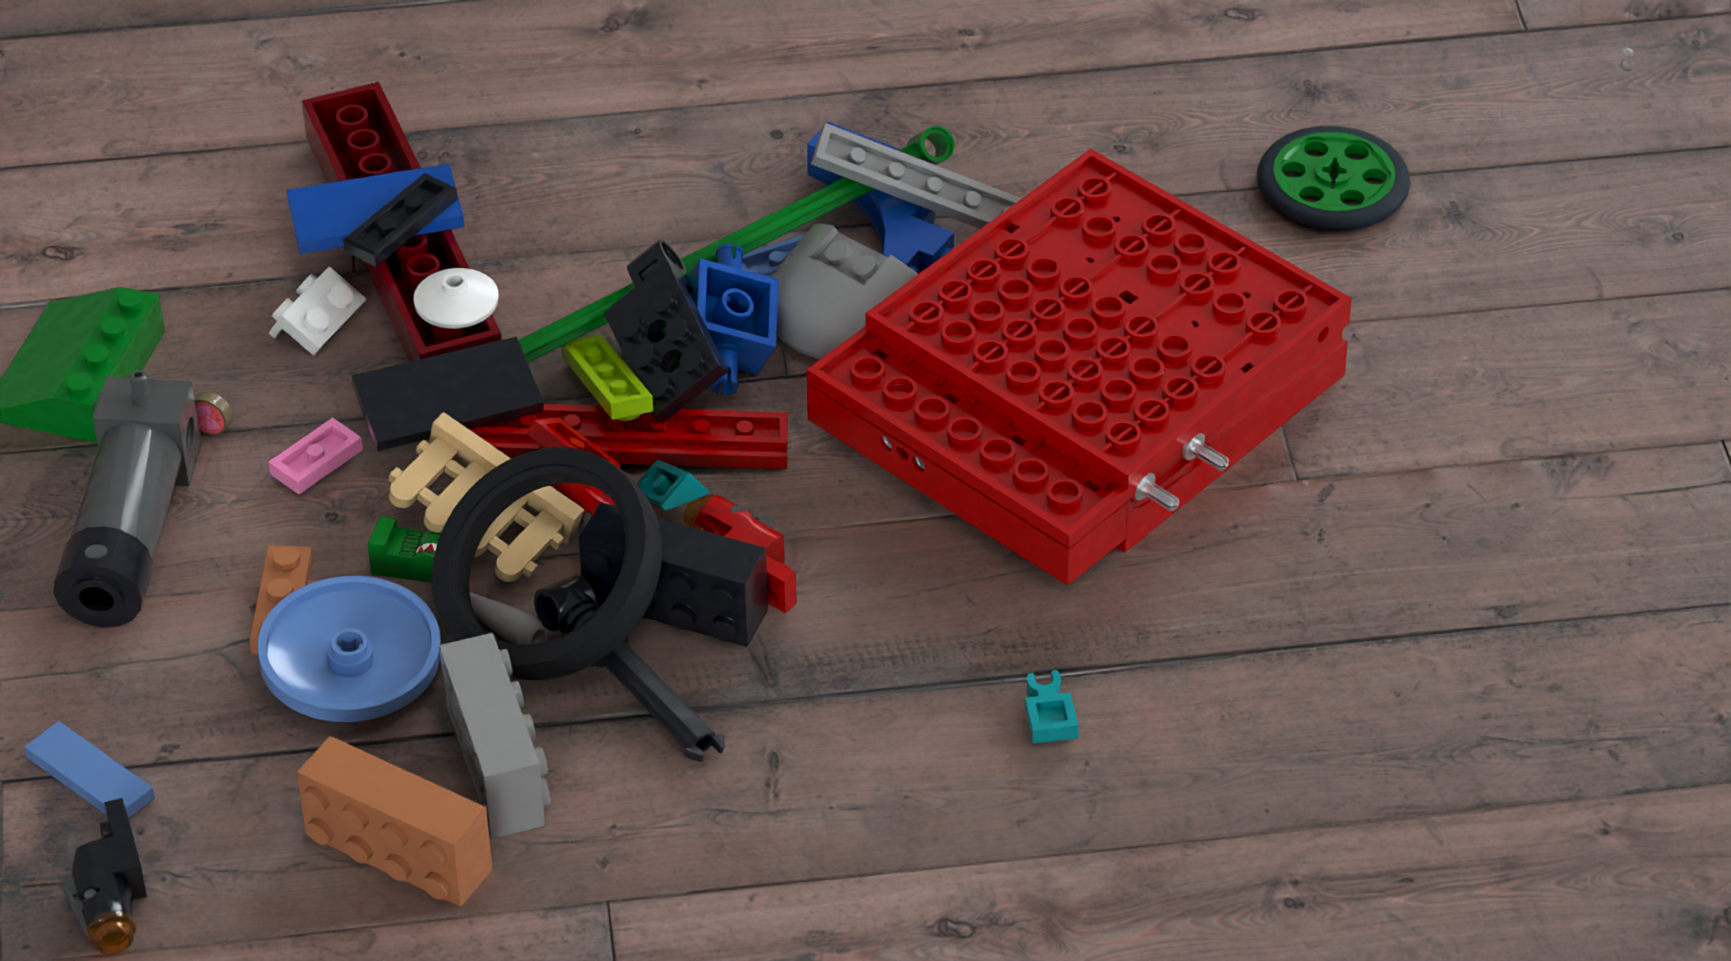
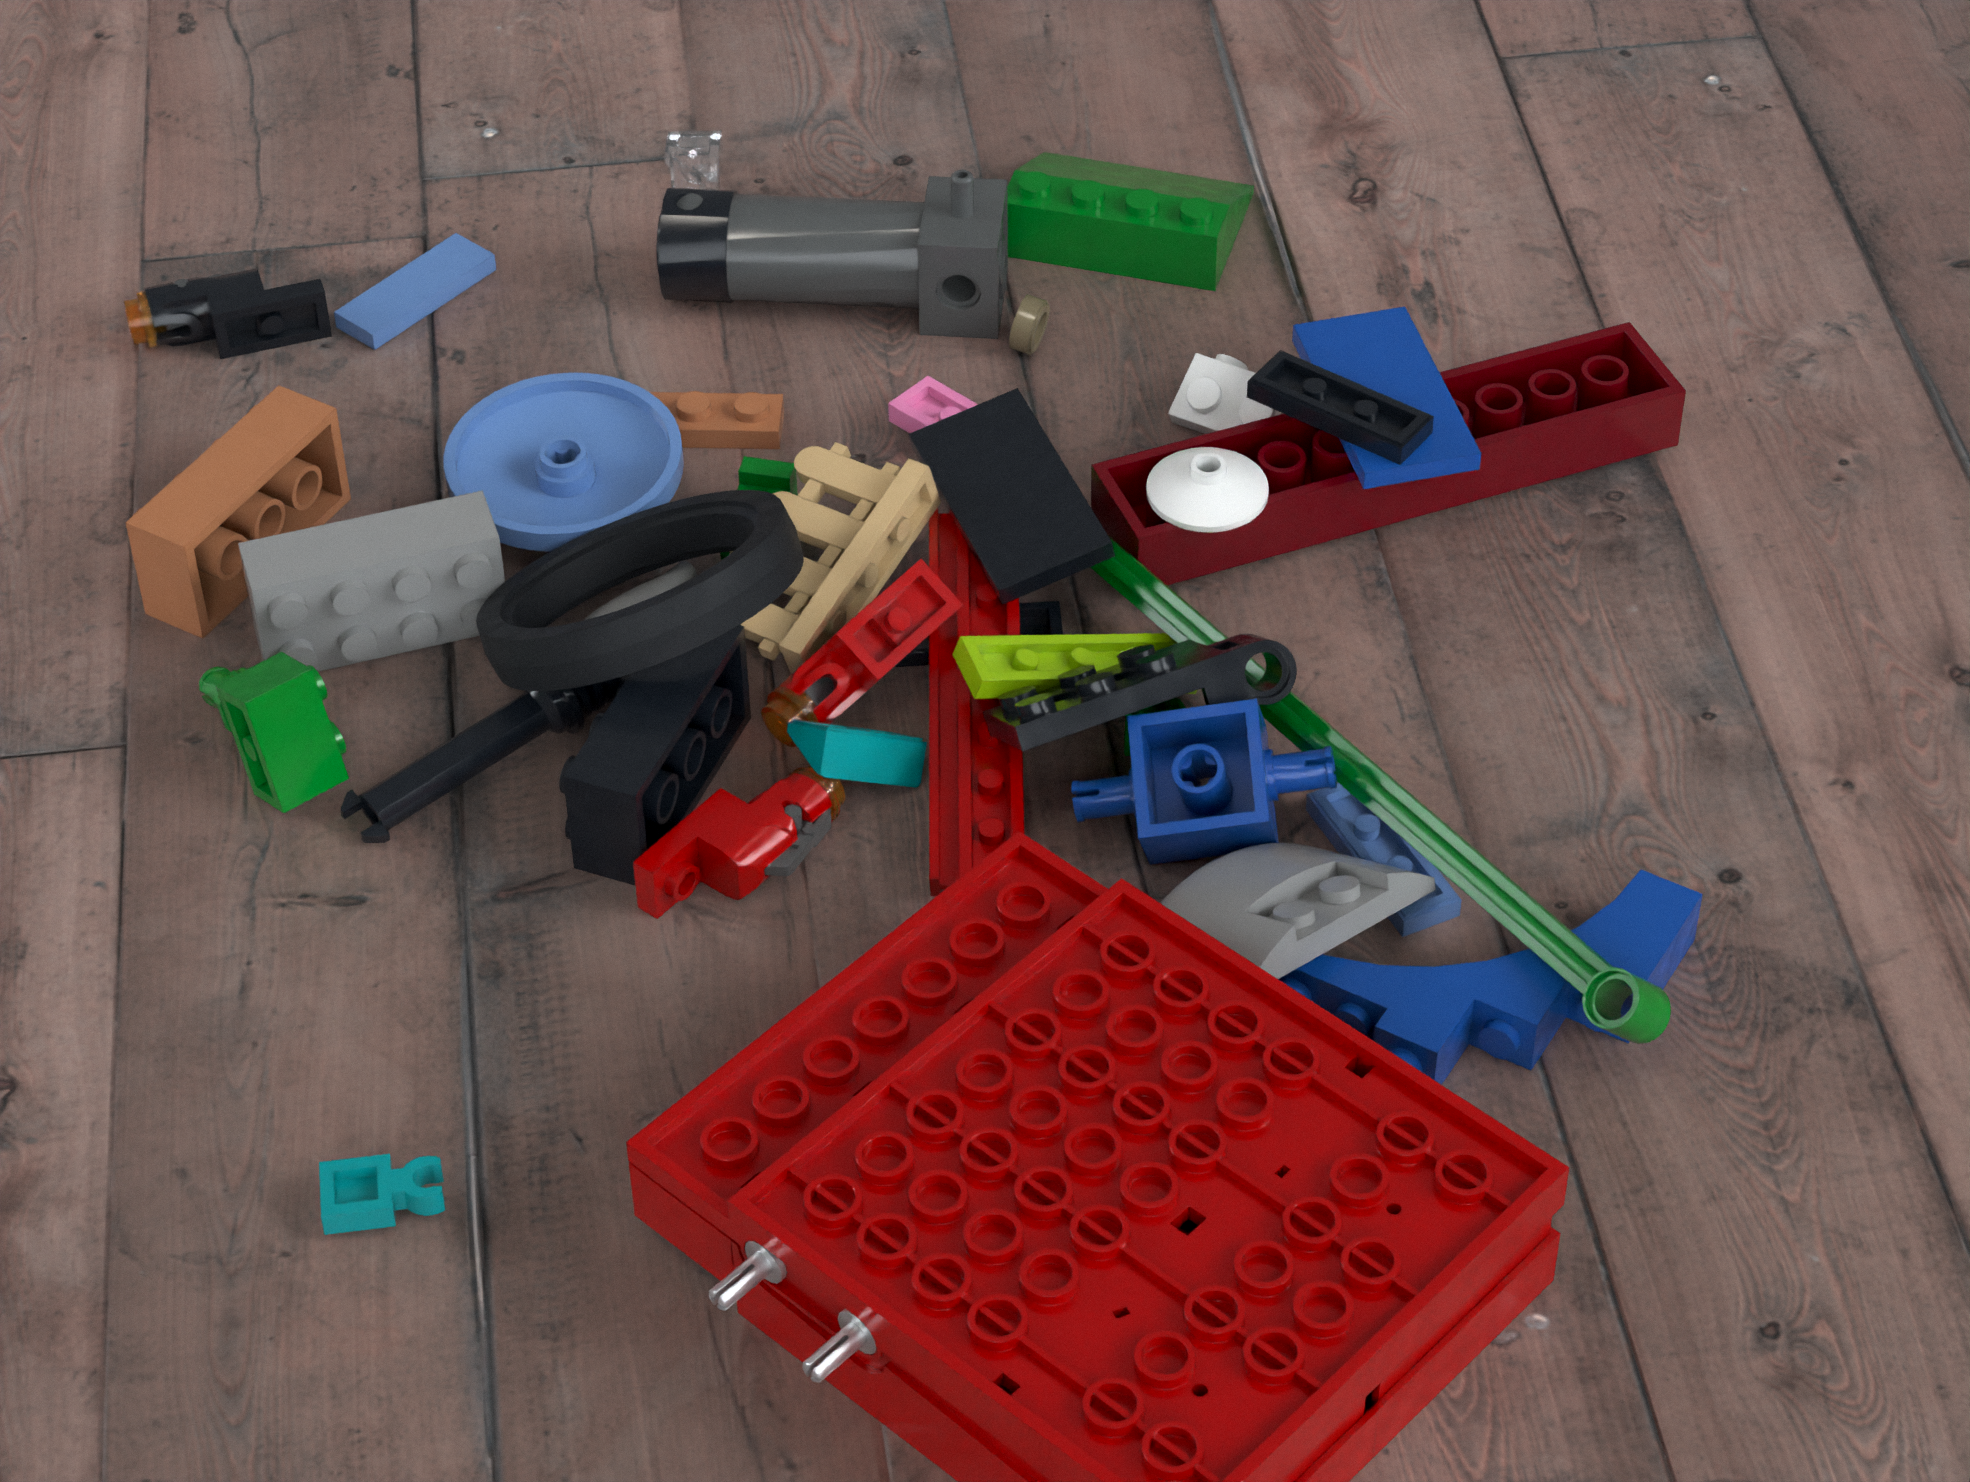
camera: 90 degrees right, 0 degrees up
light grey plate [811,123,1022,229] -> none
none -> green brick [199,652,349,813]

